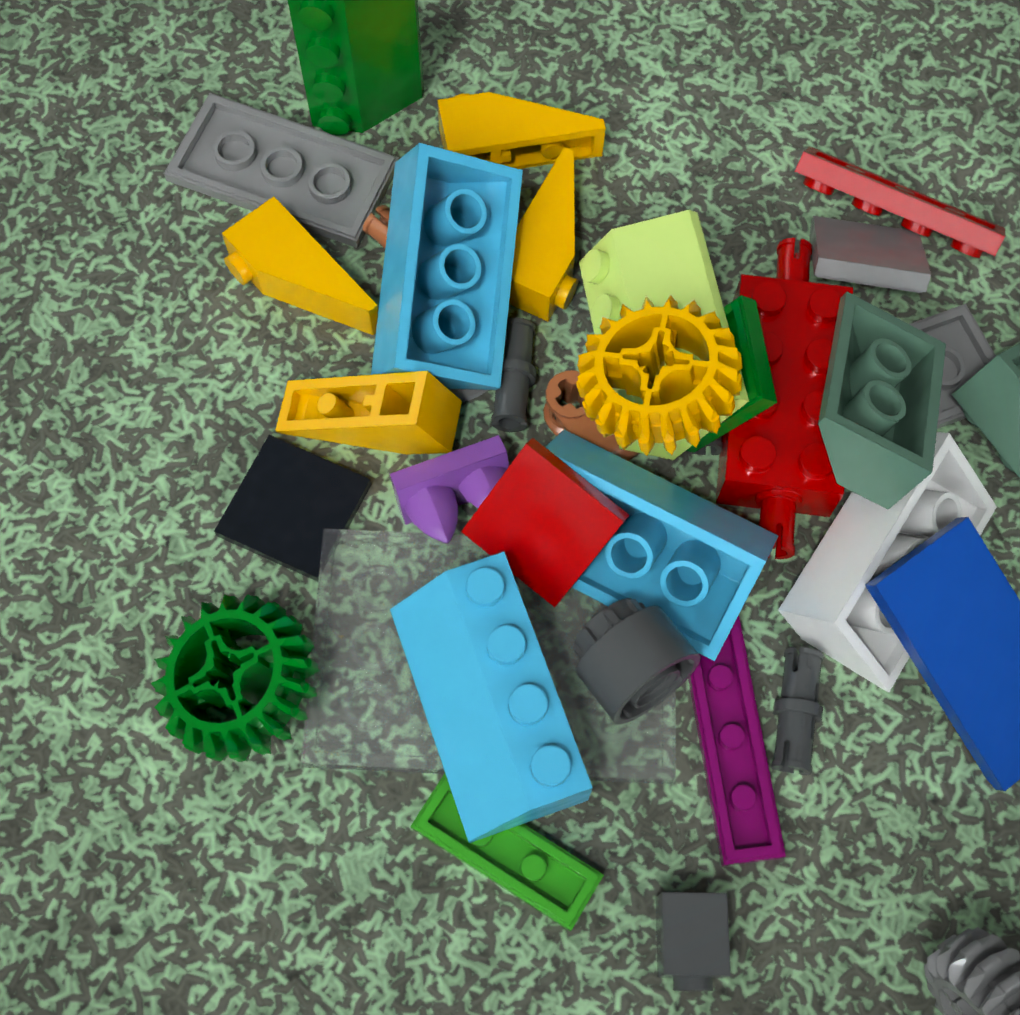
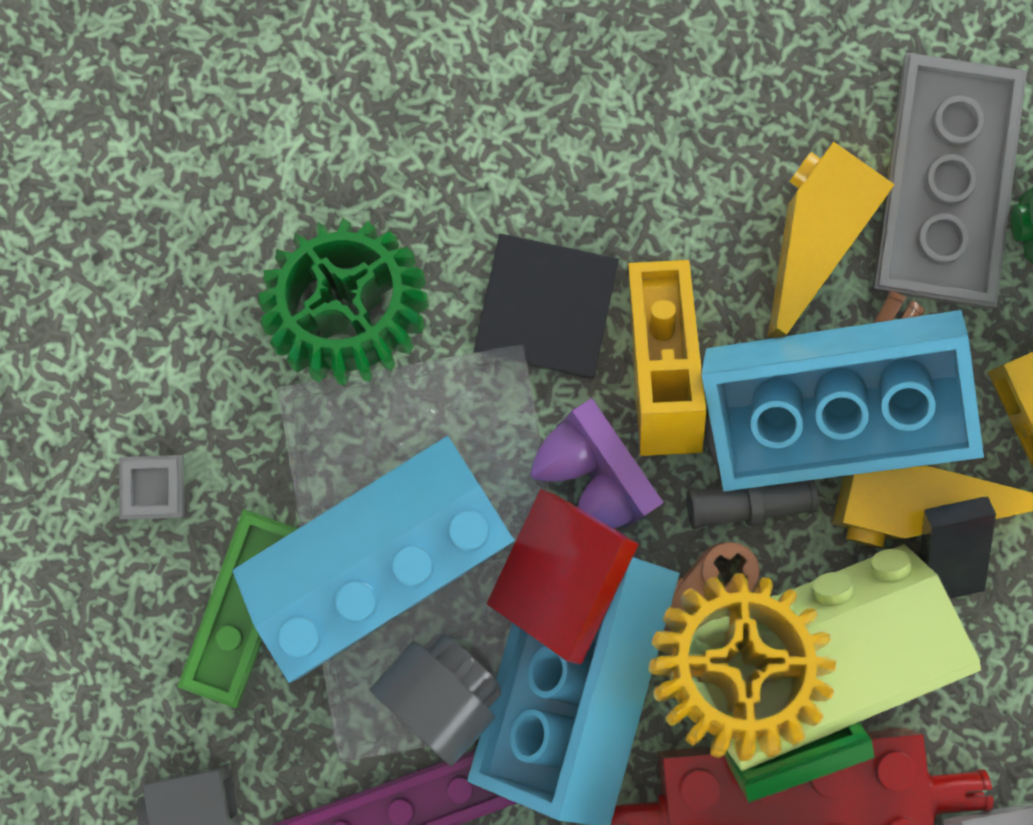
camera: 80 degrees right, 15 degrees up
none -> light grey tile [119,455,185,520]
none -> black tile [920,496,996,599]

